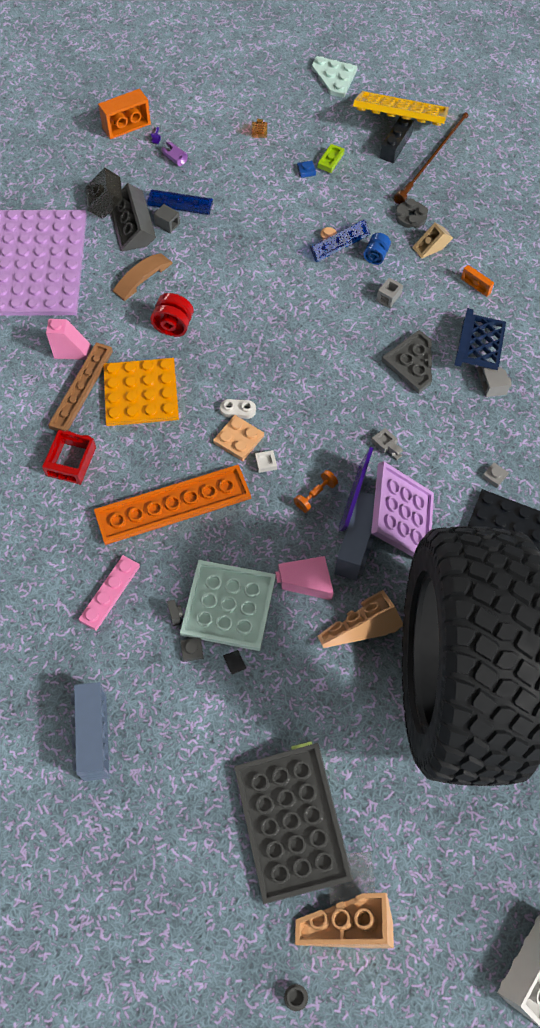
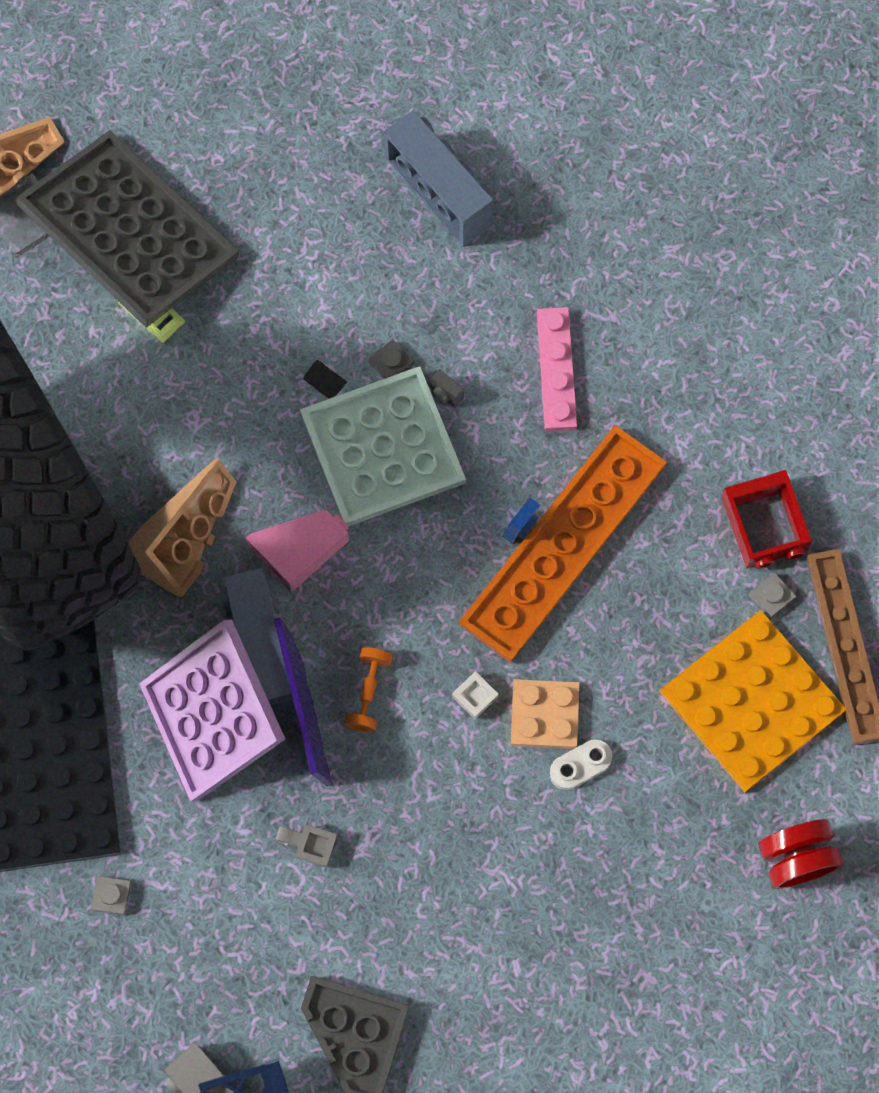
camera: 150 degrees right, 10 degrees up
dark grey plate [284,984,308,1011] -> none
none -> blue plate [502,497,540,544]
none -> light grey plate [749,572,796,619]

